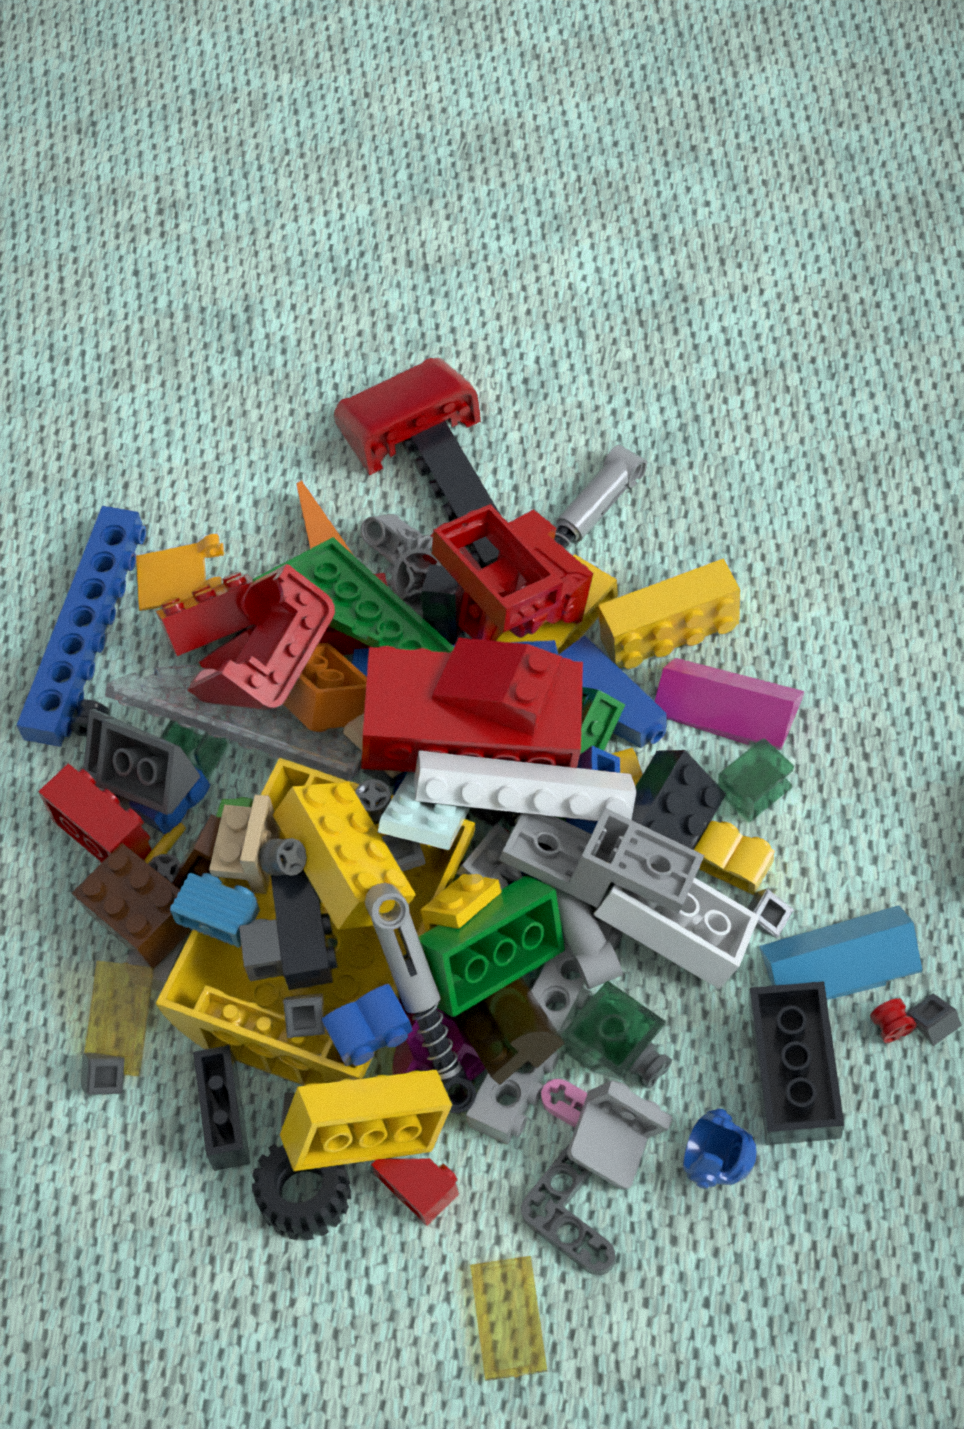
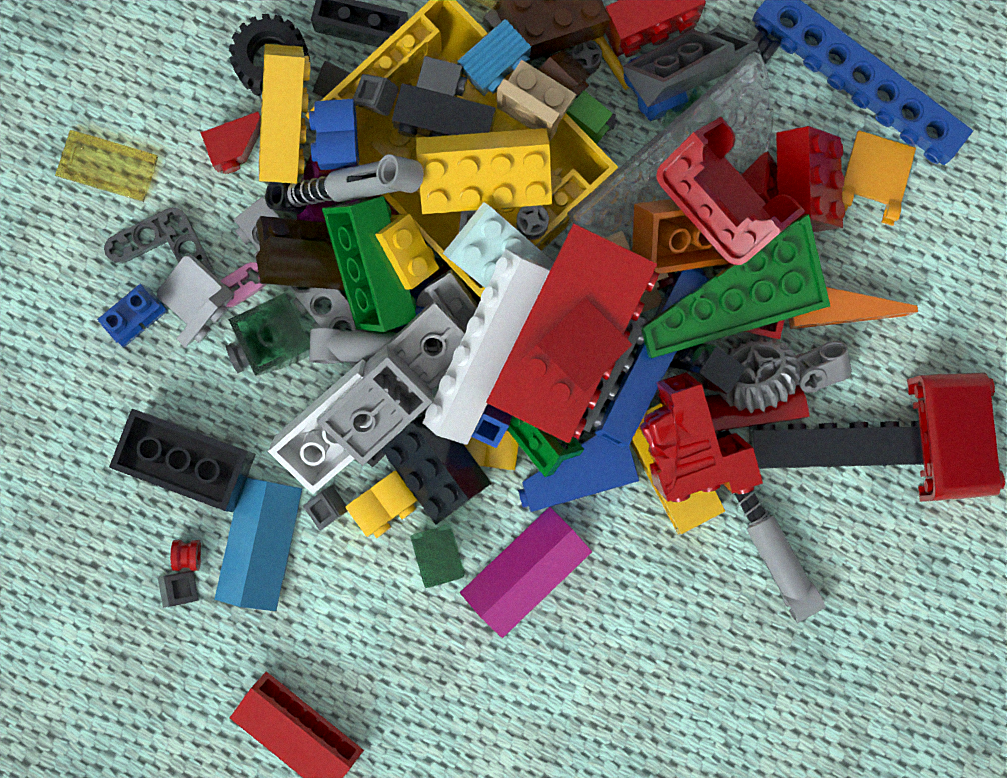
camera: 105 degrees right, 25 degrees up
dark grey wheel [259,838,307,876] -> none
red window [431,504,564,633] -> none
yellow brick [598,558,740,669] -> none
blue helmet [683,1108,757,1189] -> none
none -> blue hips [97,283,168,348]

